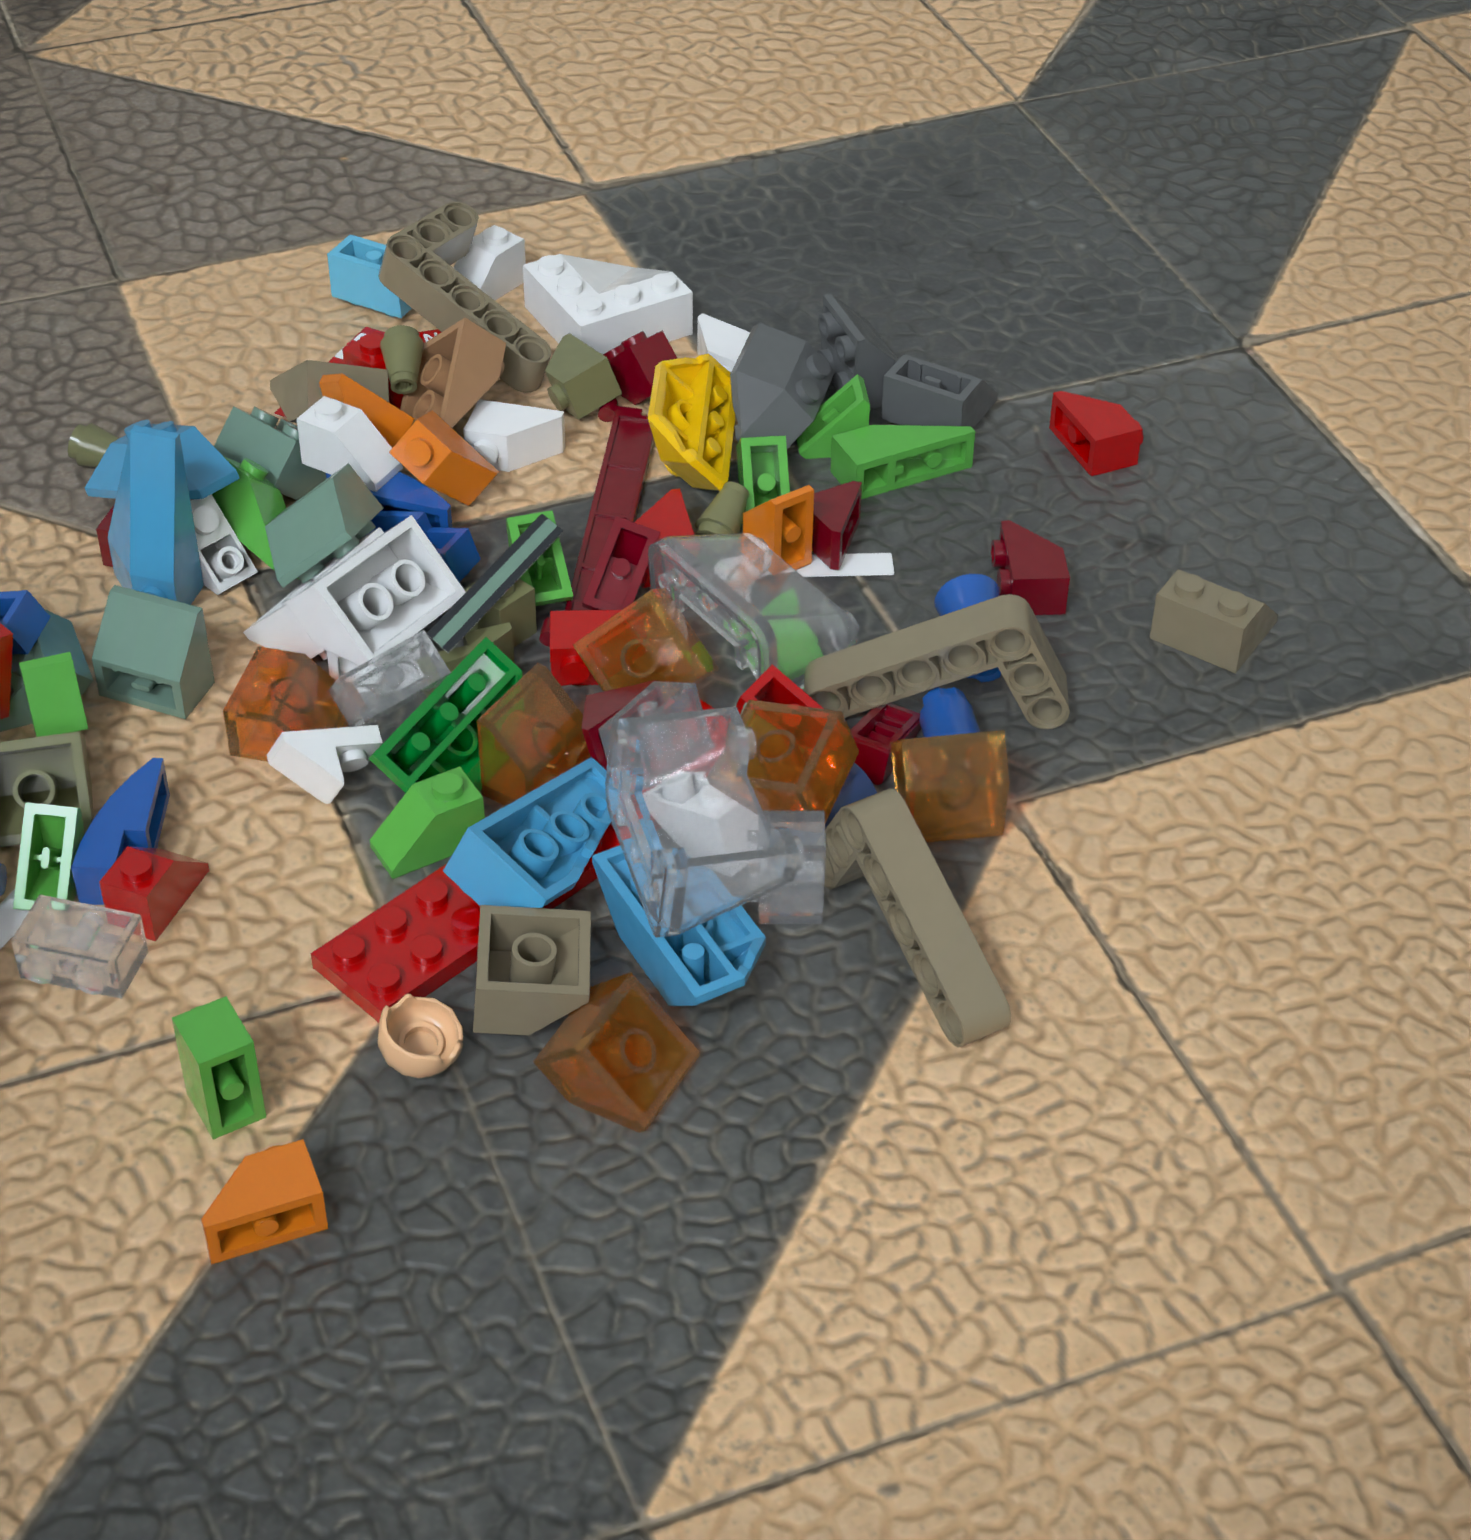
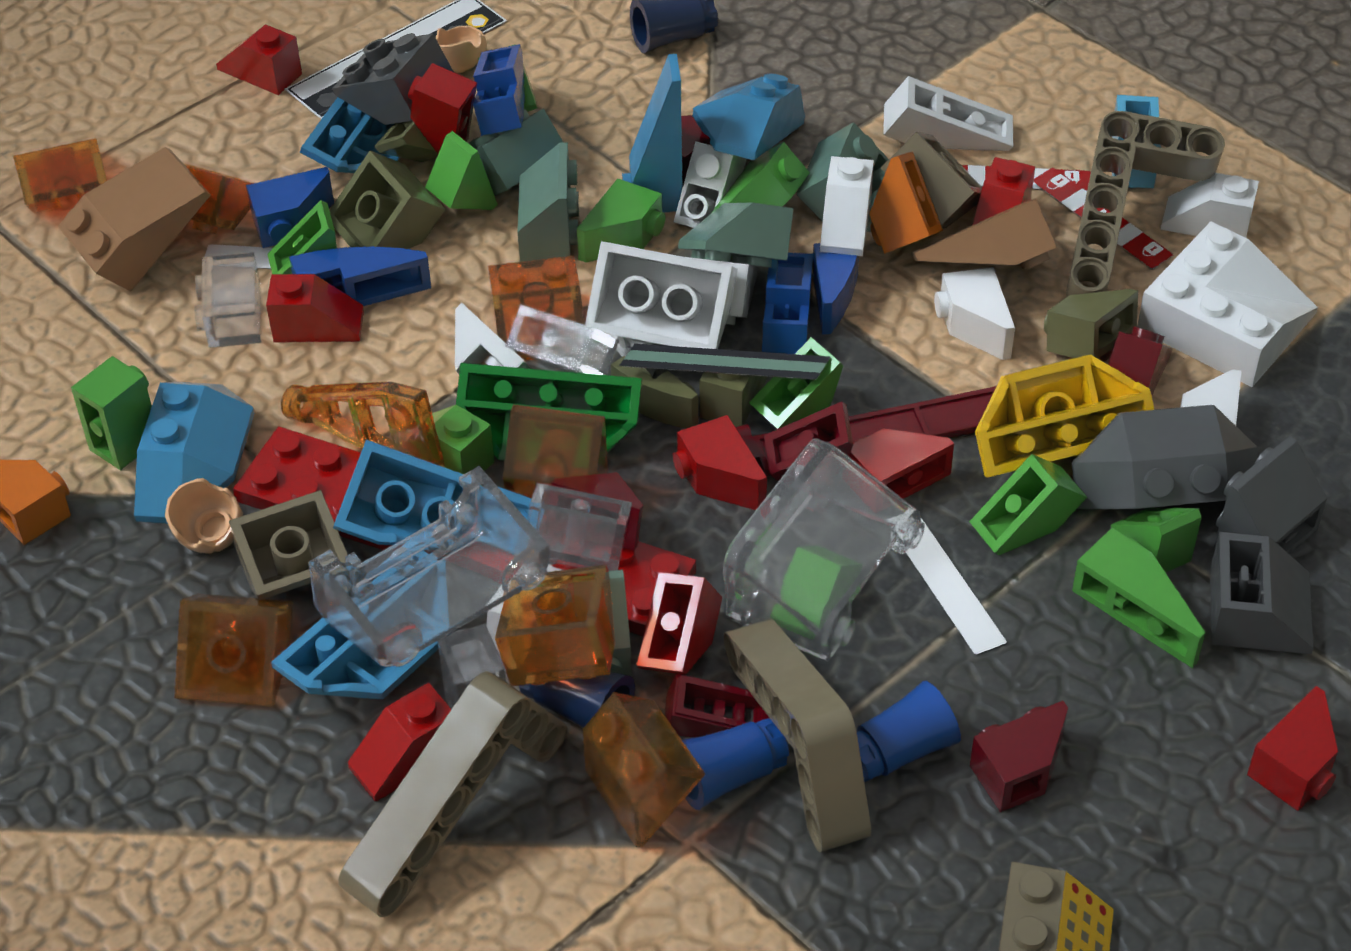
camera: 70 degrees right, 5 degrees up
olive cone [68,423,119,468] -> none
olive cone [380,325,424,394] -> none
orange slope [389,410,499,506] -> none
clear orange slope [573,588,719,703] -> none
olive cone [695,481,749,552] -> none
orange slope [742,485,814,579] -> none
dark red slope [812,481,862,570] -> none
none -> dark azure wedge [134,382,255,524]
none -> clear orange plate [281,382,445,467]
none -> red slope [347,682,451,802]
none -> bright green slope [577,178,666,262]
none -> white slope [883,76,1013,151]

